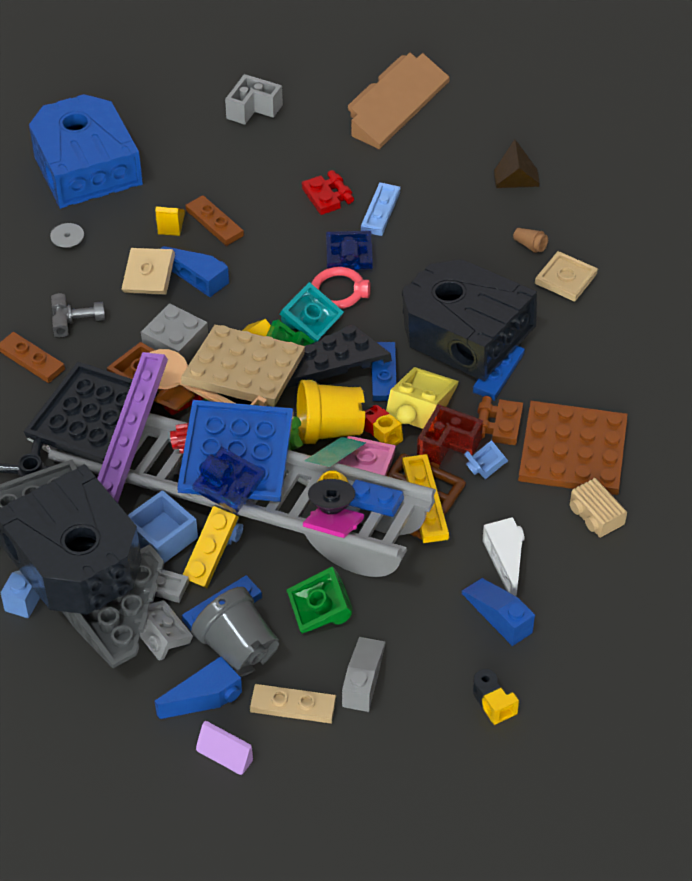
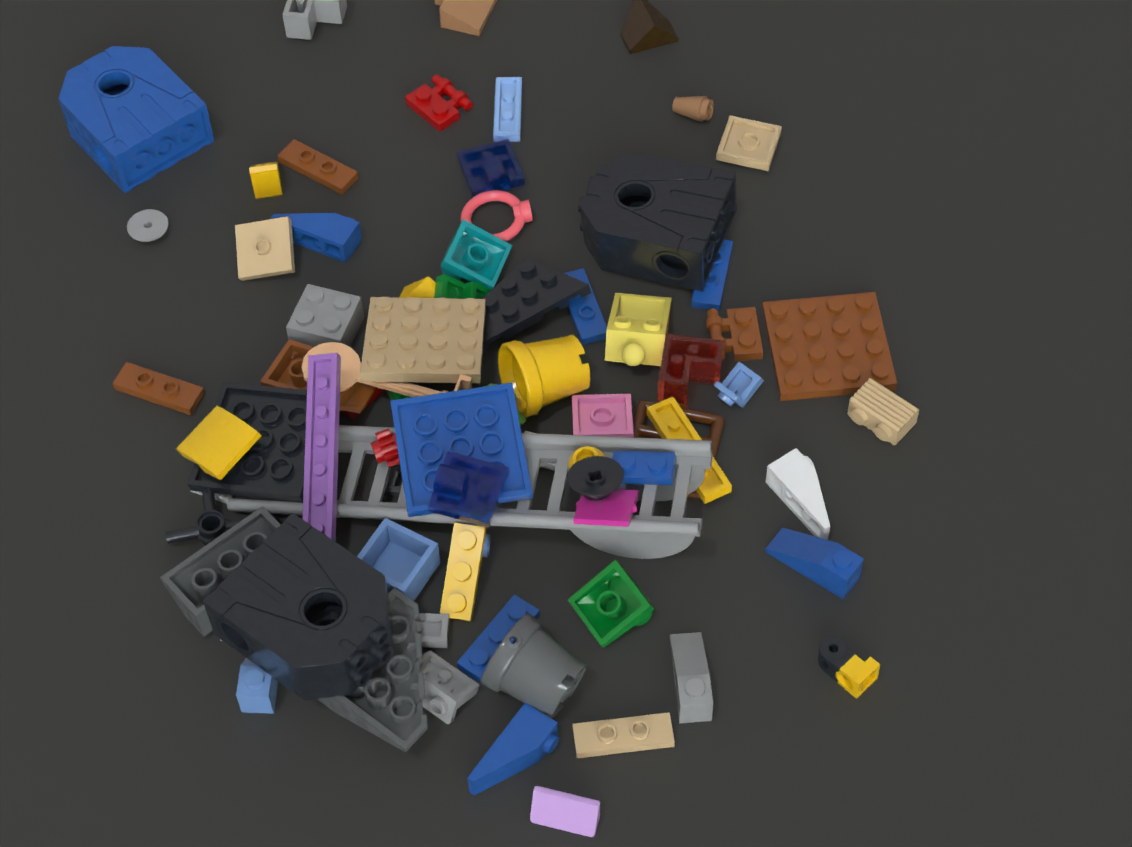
camera: 15 degrees left, 5 degrees up
flat silver bar [51,293,105,337] -> none
teal sticker [304,437,366,467] -> none
yellow leg [364,405,403,445] -> none
none -> yellow slope [176,406,261,480]

